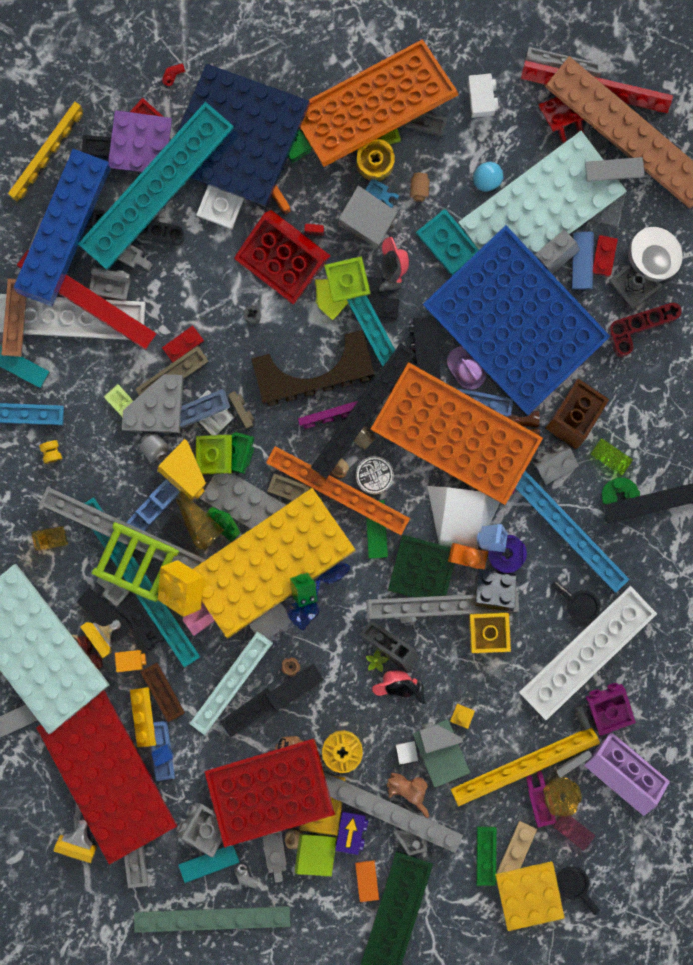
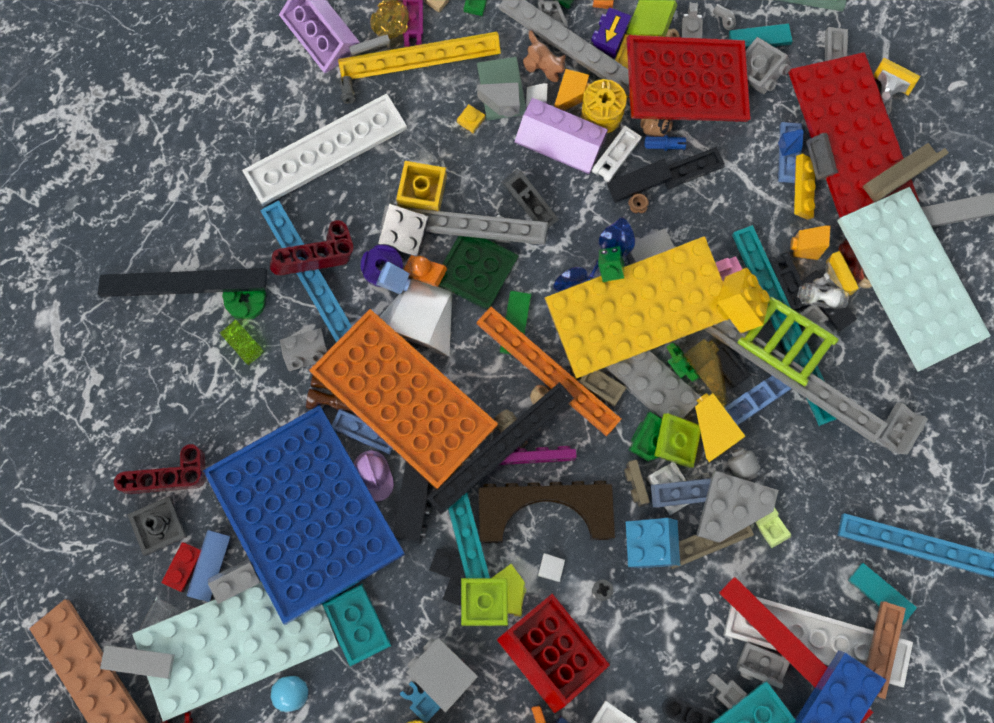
camera: 165 degrees left, 10 degrees down
clear yellow slope [31,526,68,552] -> none
yellow wheel [39,440,63,464] -> none
reddish brown plate [140,662,185,722] -> none
red plate [162,325,204,362] -> none
light aqua tile [190,631,273,735] -> none
red tile [304,224,324,236] -> none
tile [356,456,394,495] -> none
lime plant [366,650,389,672] -> none
hair [372,670,426,704] -> none
hair [378,237,409,292] -> none
medium nougat brick [410,173,430,202] -> none
reddish brown slope [545,378,609,450] -> none
black piece [552,581,600,623] -> none
magenta plate [586,683,636,736] -> none
piece [628,227,683,282] -> none
none -> dark red beam [270,220,353,275]
none -> lavender slope [515,98,608,174]
none -> white slope [538,553,565,582]
none -> light orange slope [554,69,591,111]
none -> white plate [592,126,642,182]
none -> dark azure brick [626,518,680,568]
none -> blue axle [644,135,686,151]
none -> clear piece [798,282,849,309]
none -> flat silver tile [806,133,838,180]
none -> dark tan fence [863,143,949,203]
none -> light grey bracket [877,402,928,455]

